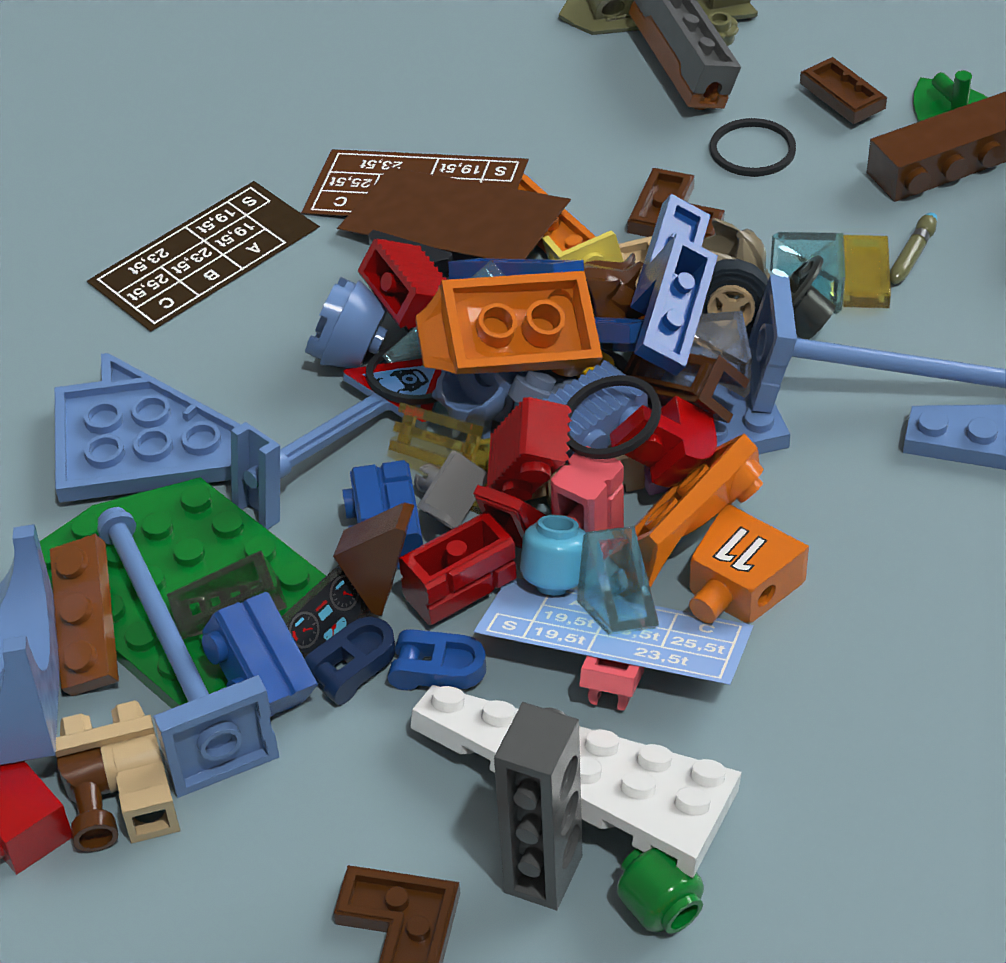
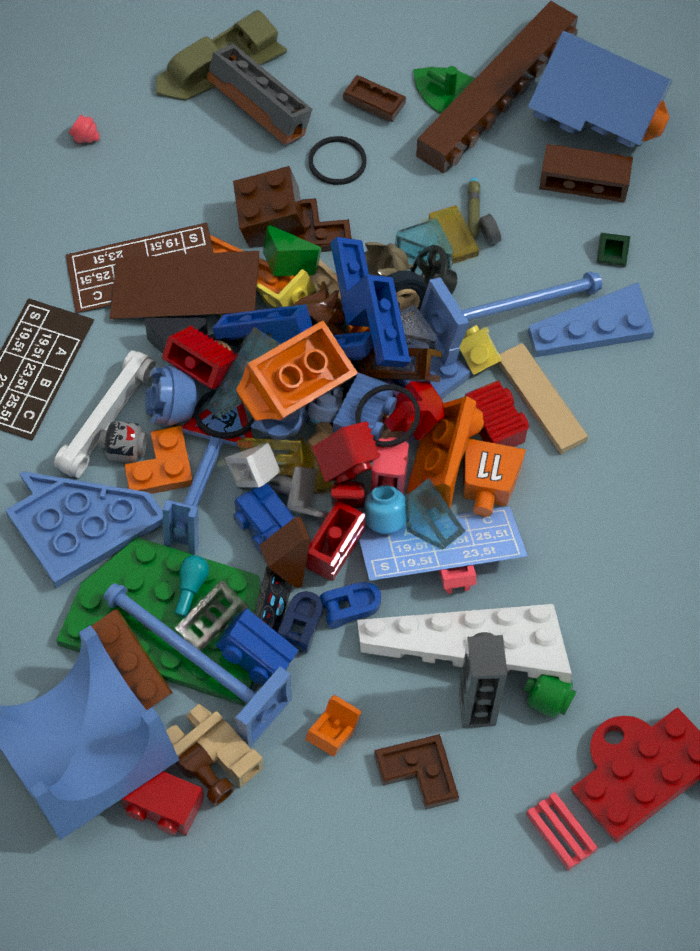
camera: 30 degrees left, 15 degrees up
olive plate [708,11,739,46] -> none
none -> white piece [54,350,156,478]
none -> coral plate [69,114,100,144]
none -> light grey head [99,421,147,463]
none -> orange plate [124,426,193,494]
none -> teal piece [174,555,209,618]
none -> white slope [225,442,281,487]
none -> reddish brown brick [233,166,306,248]
none -> green slope [263,225,322,276]
none -> orange bracket [305,695,361,757]
none -> light yellow bracket [460,325,502,375]
none -> red brick [465,380,529,447]
none -> dark grey tile [479,214,501,245]
none -> tan tile [497,343,588,455]

